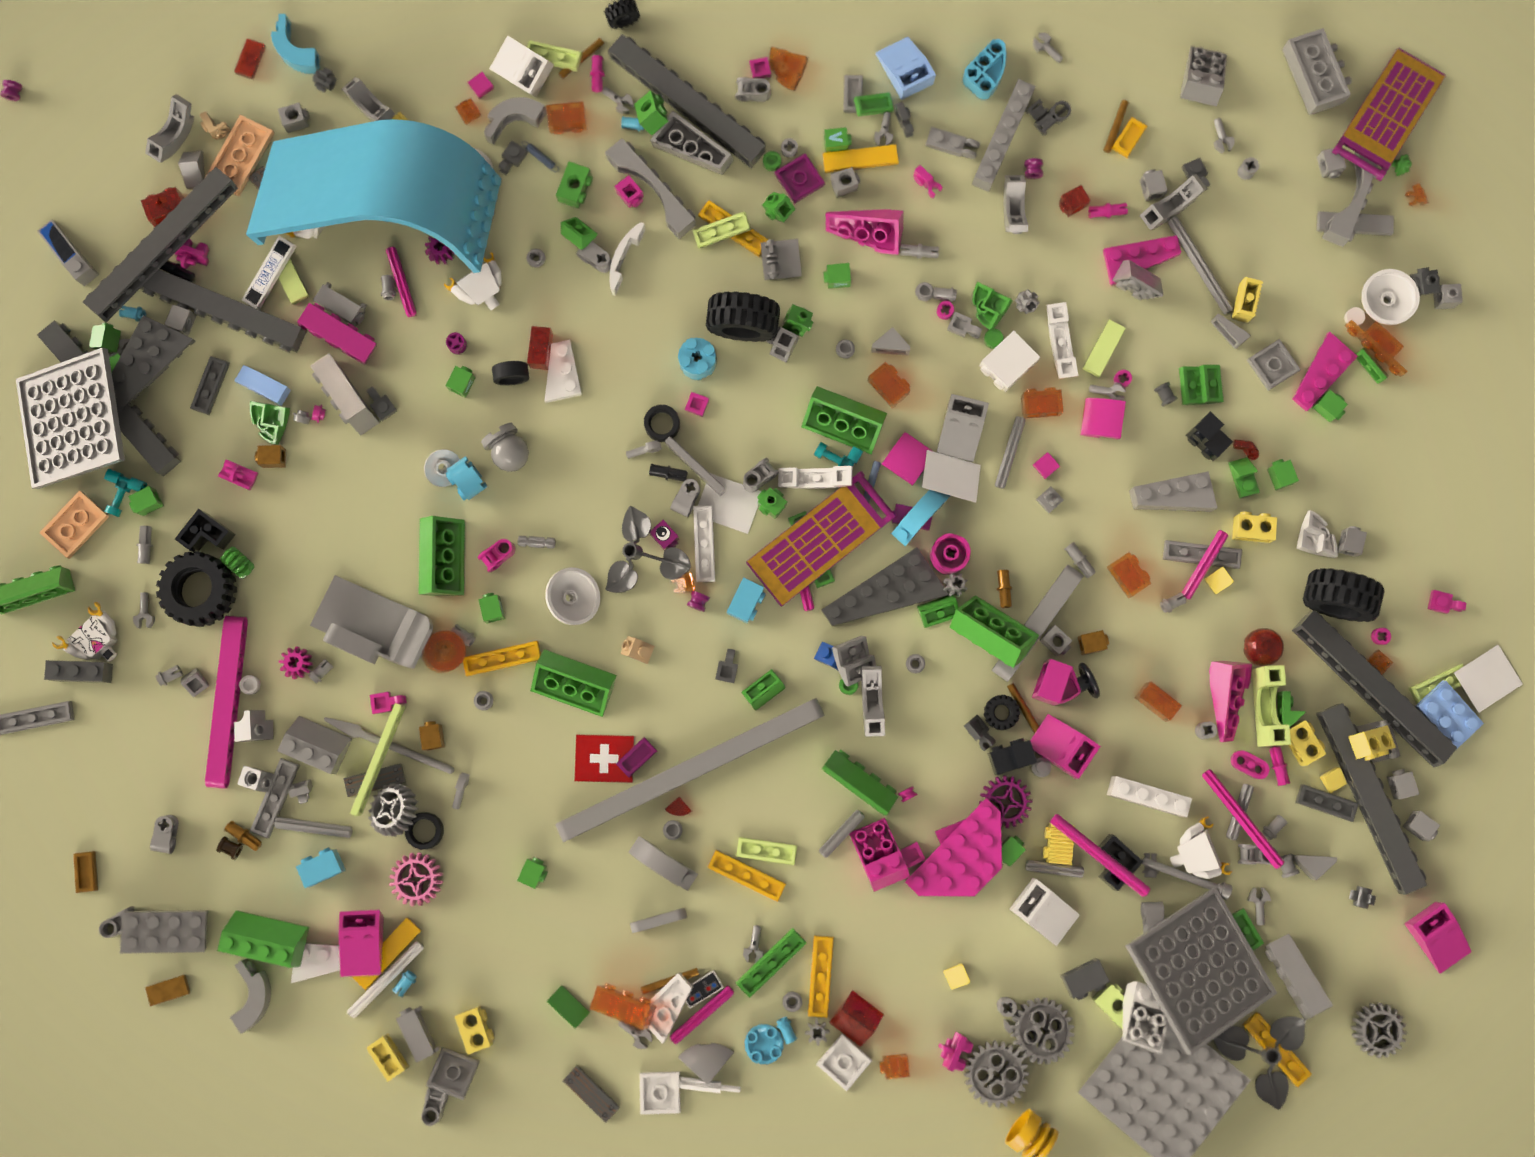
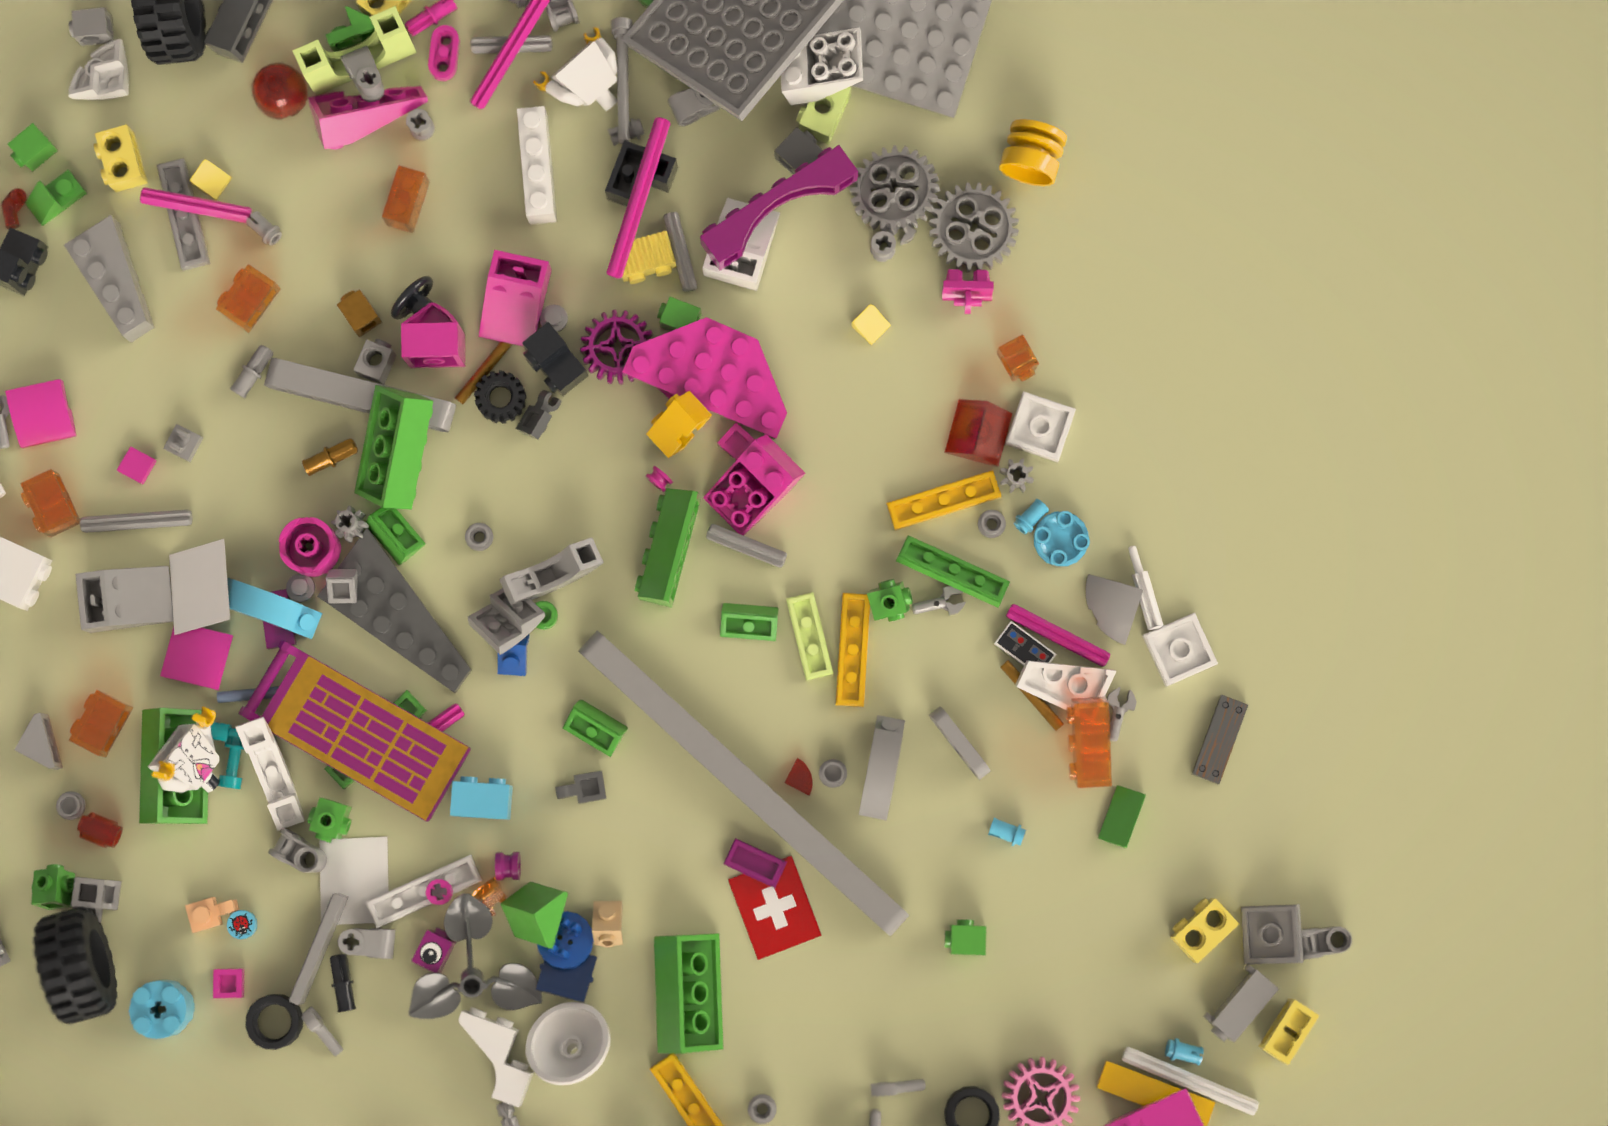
camera: 110 degrees left, 0 degrees up
none -> clear red brick [77,812,123,848]
none -> white torso [148,706,220,793]
none -> light nougat plate [185,897,239,933]
none -> tile [227,910,257,939]
none -> light grey plate [286,574,315,602]
none -> light grey slope [326,569,358,603]
none -> light grey piece [341,45,384,102]
none -> dark pink bush [426,879,453,905]
none -> white arch [459,1007,534,1107]
none -> bright green slope [500,881,568,949]
none -> dark blue piece [536,955,597,1003]
none -> blue plate [537,911,594,969]
none -> yellow brick [646,391,712,458]
none -> magenta arch [700,145,858,271]
none -> bright green slope [720,603,779,641]
none -> bright green brick [867,579,913,622]
none -> medium azure pin [988,818,1026,846]

